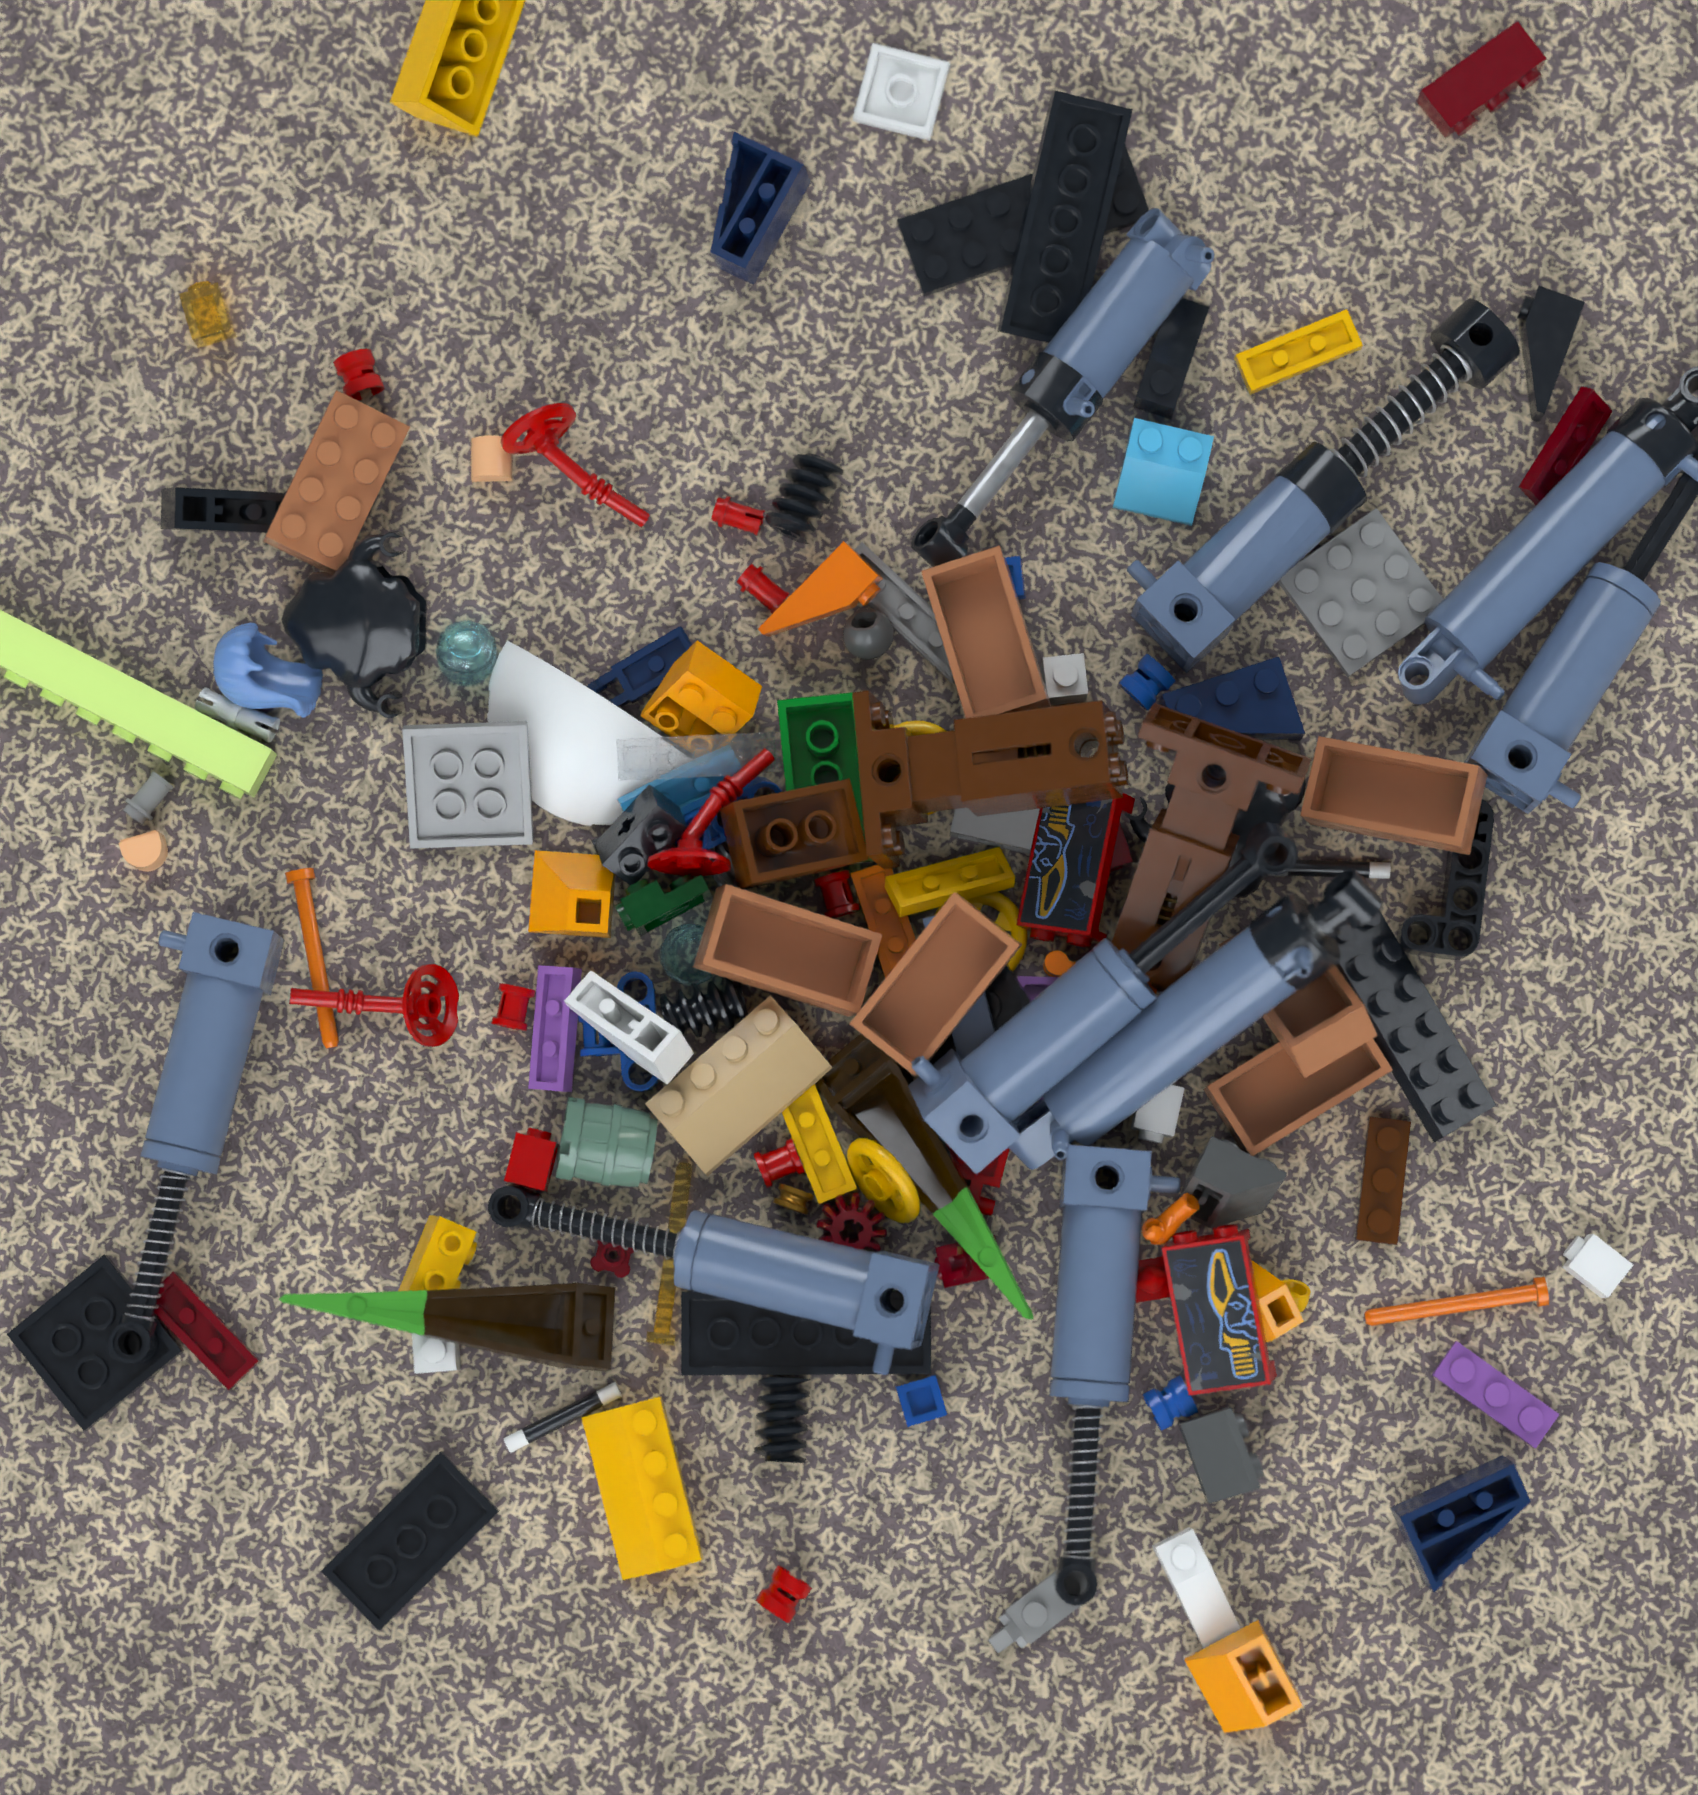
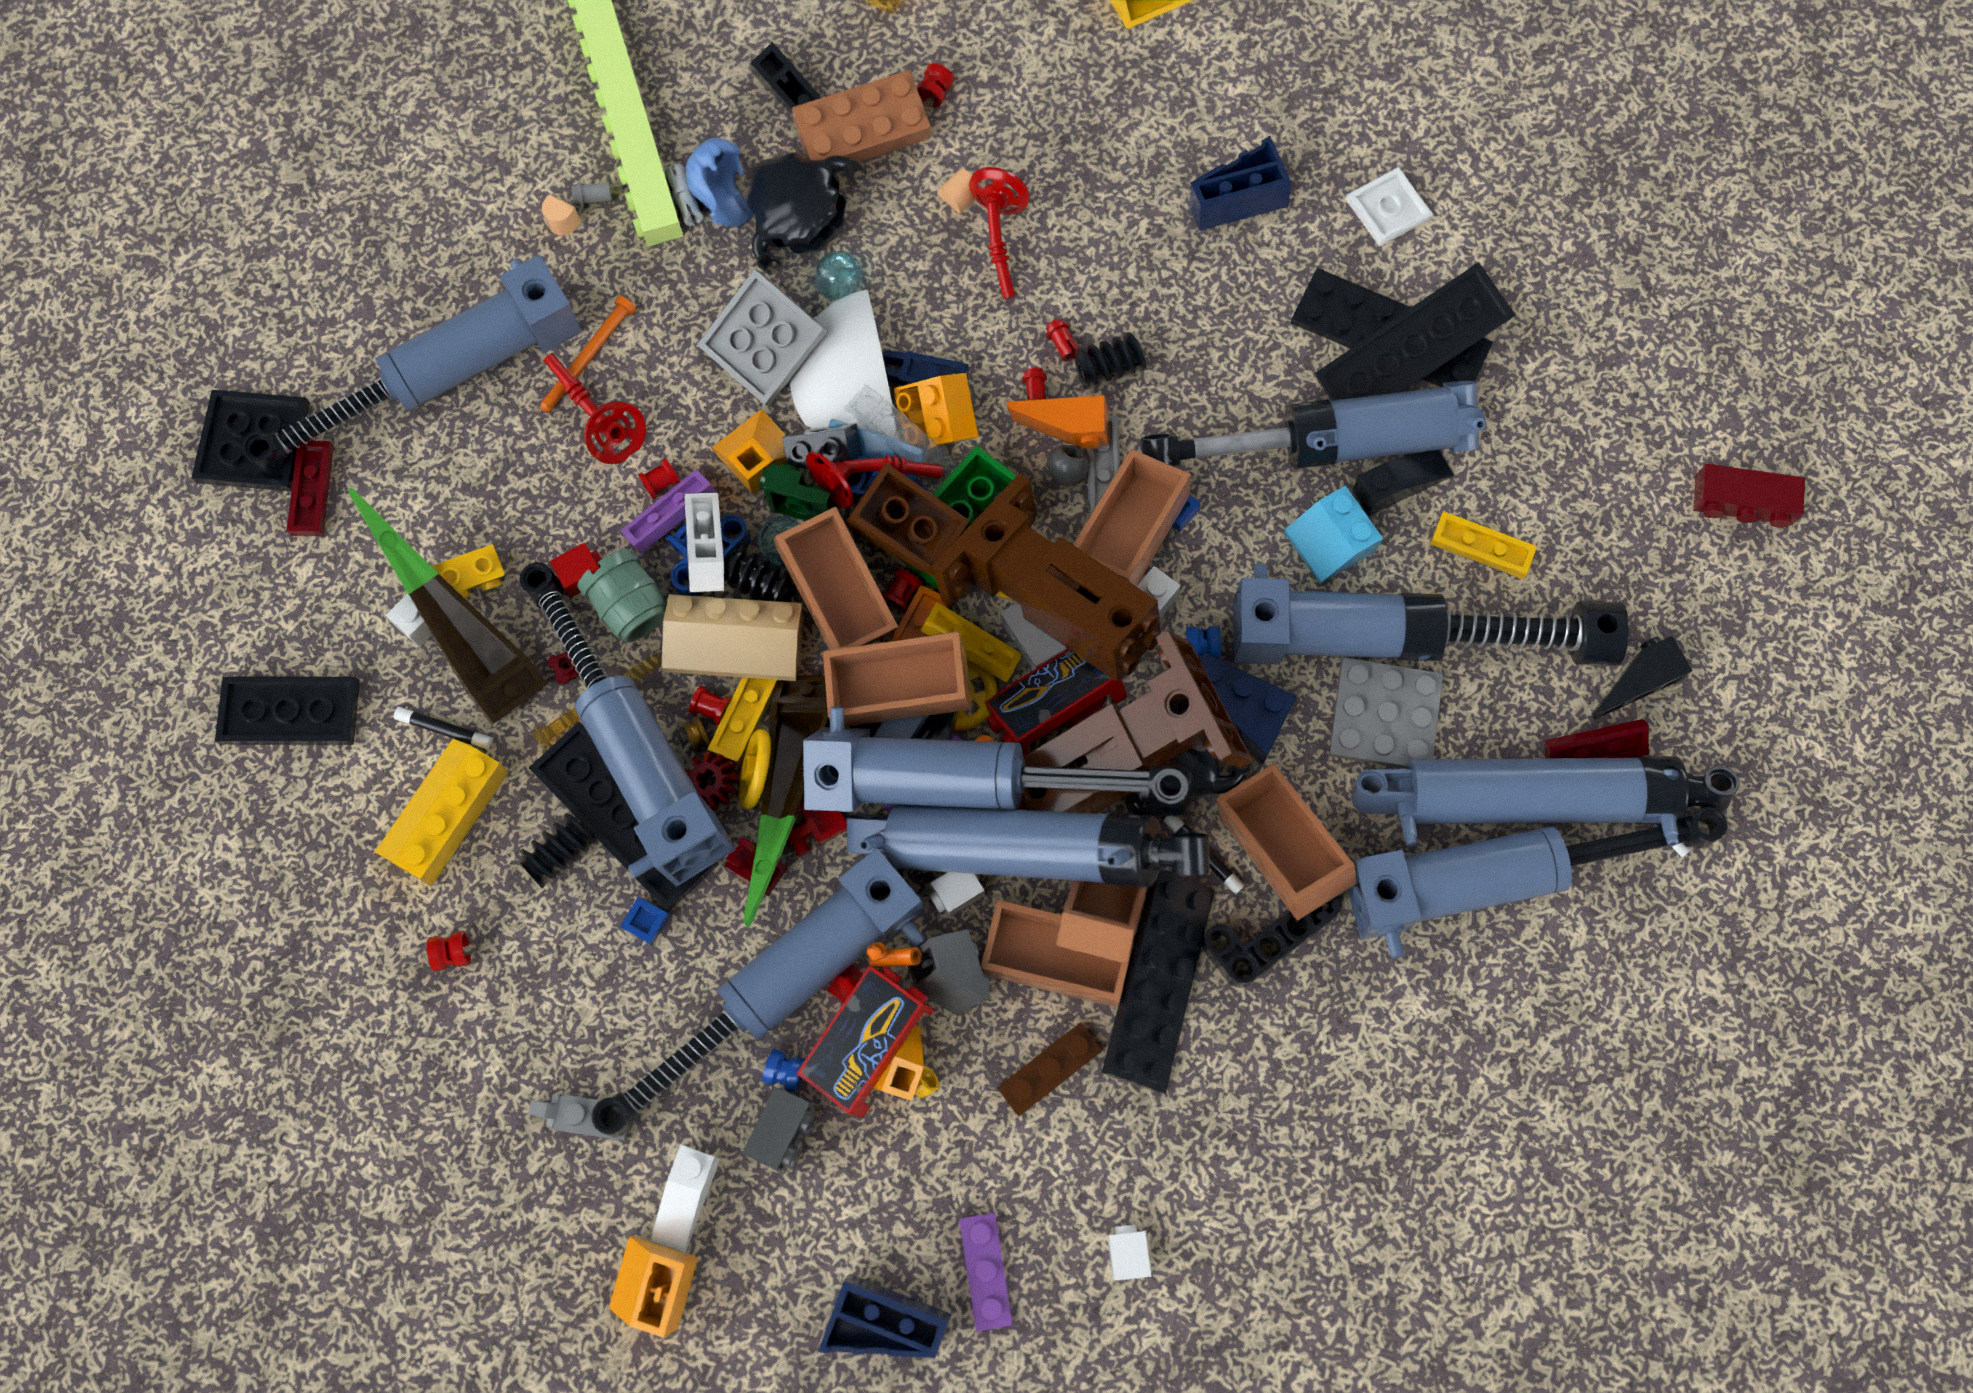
camera: 45 degrees right, 10 degrees down
orange bar [1364,1276,1549,1326] -> none

